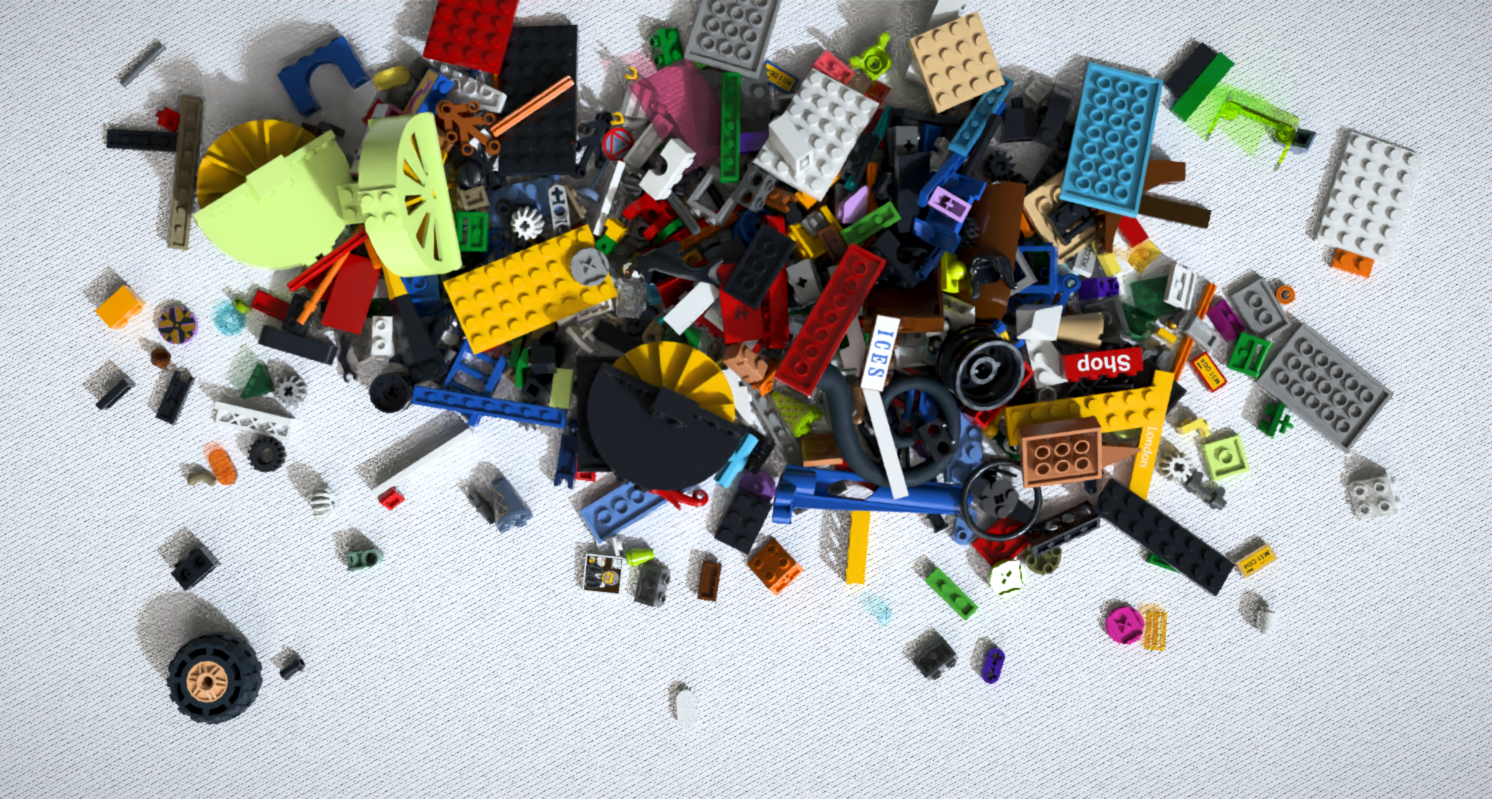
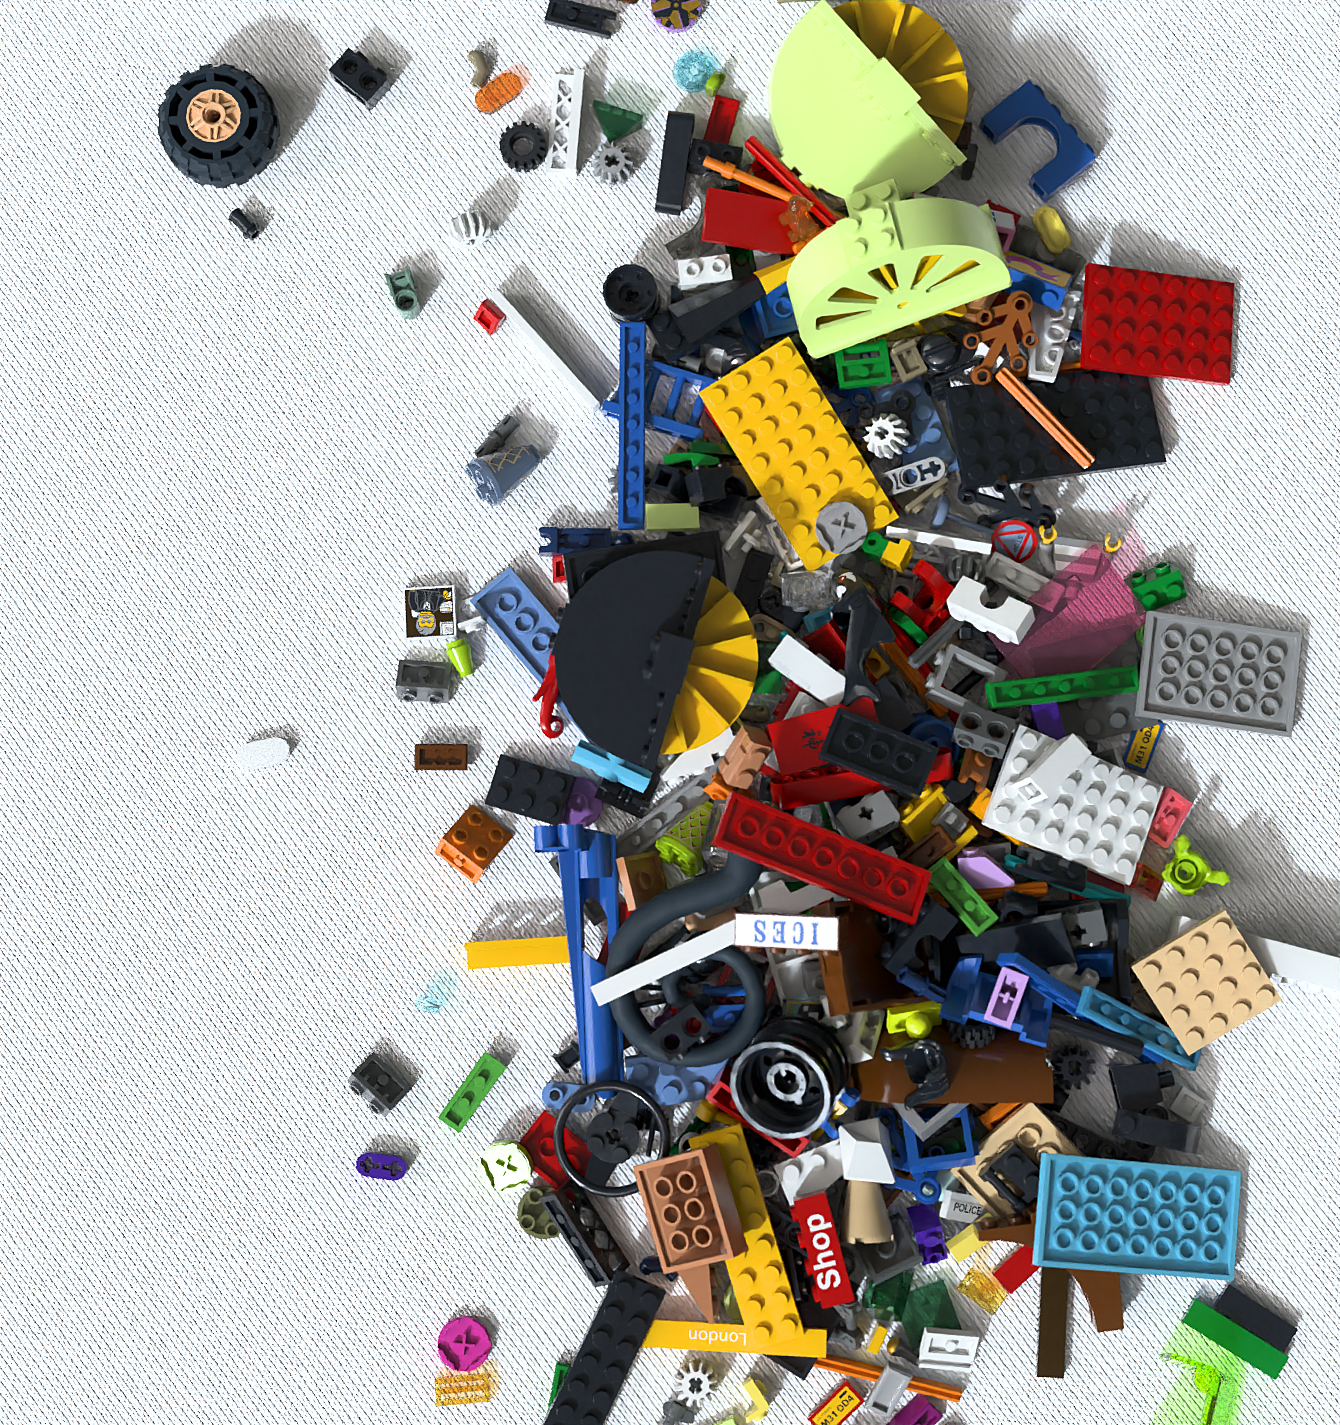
camera: 85 degrees right, 5 degrees down
black piece [338,333,358,383] -> none
none -> clear orange animal [778,194,819,242]

